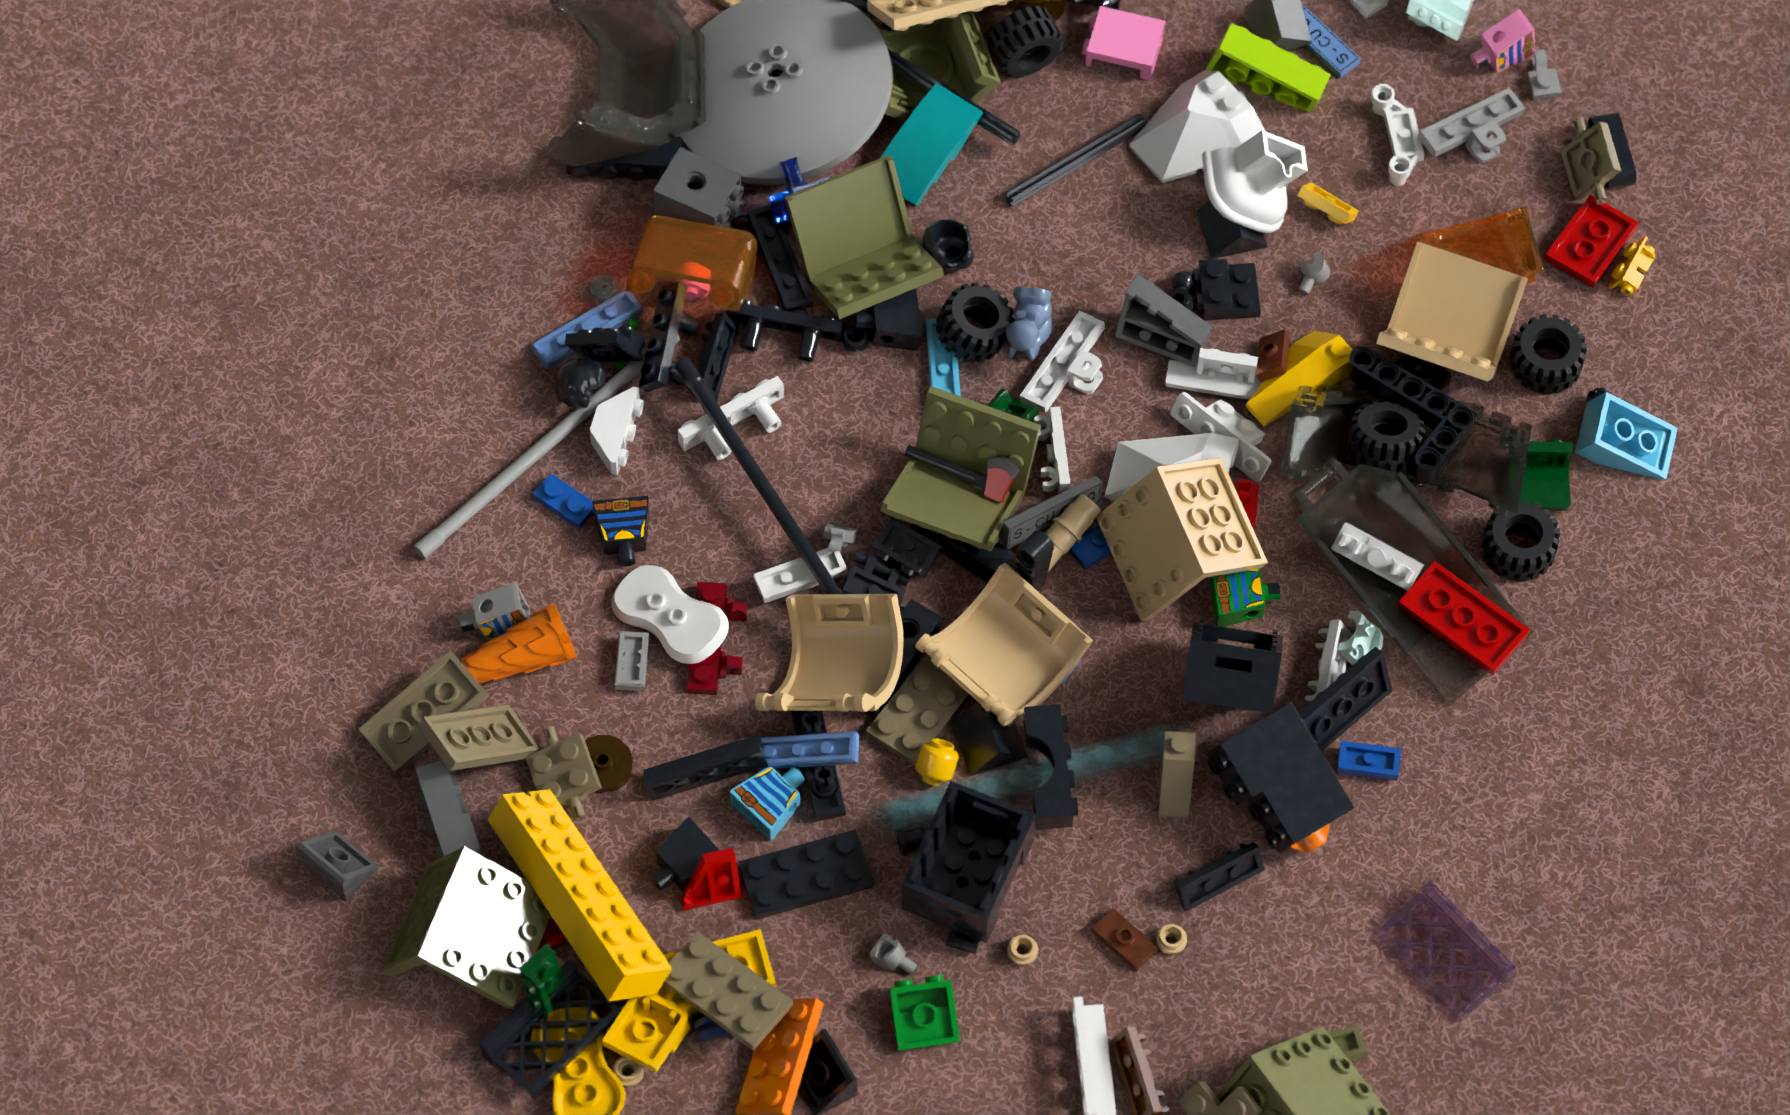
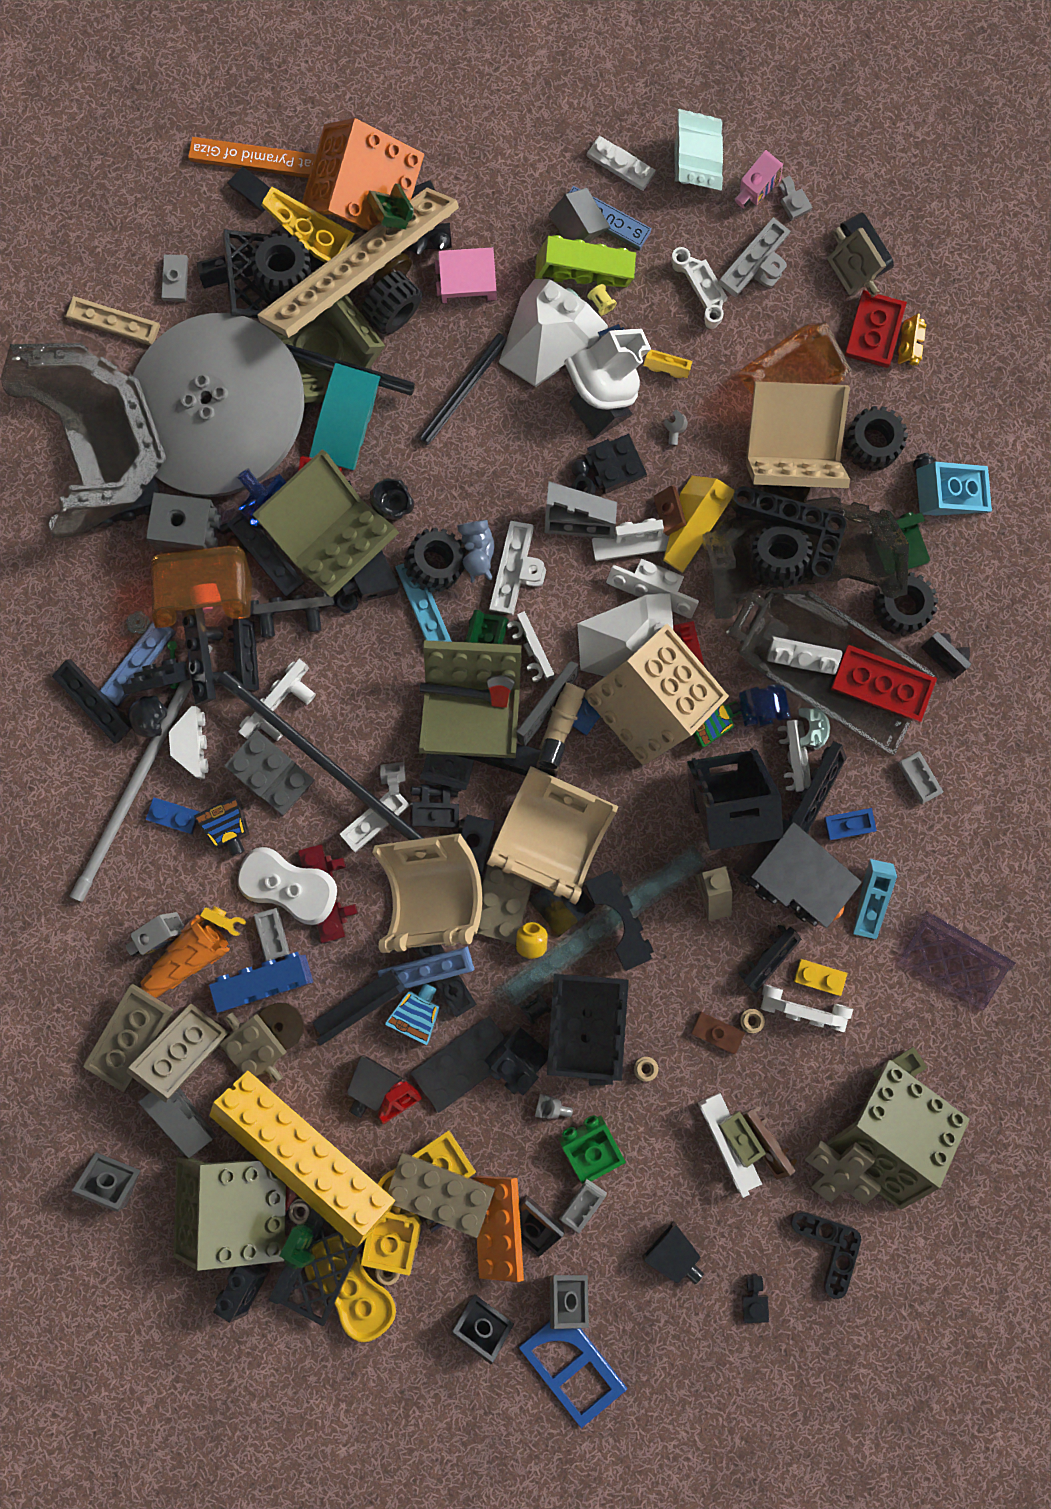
camera: 20 degrees left, 20 degrees up
none -> black plate [52,659,132,744]
none -> yellow plate [200,906,246,936]
none -> blue wedge [209,952,314,1013]
none -> black plate [213,1265,270,1323]
none -> dark grey bracket [224,730,315,816]
none -> black plate [484,1024,548,1095]
none -> light grey plate [559,1179,607,1233]
none -> light yellow bush [587,284,617,316]
none -> olive plate [718,1111,766,1168]
none -> clear blue brick [739,684,791,727]
none -> white plate [760,984,853,1032]
none -> yellow plate [793,959,848,996]
none -> medium azure slope [853,859,897,939]
none -> light grey plate [897,751,943,804]
none -> black tile [921,631,971,680]

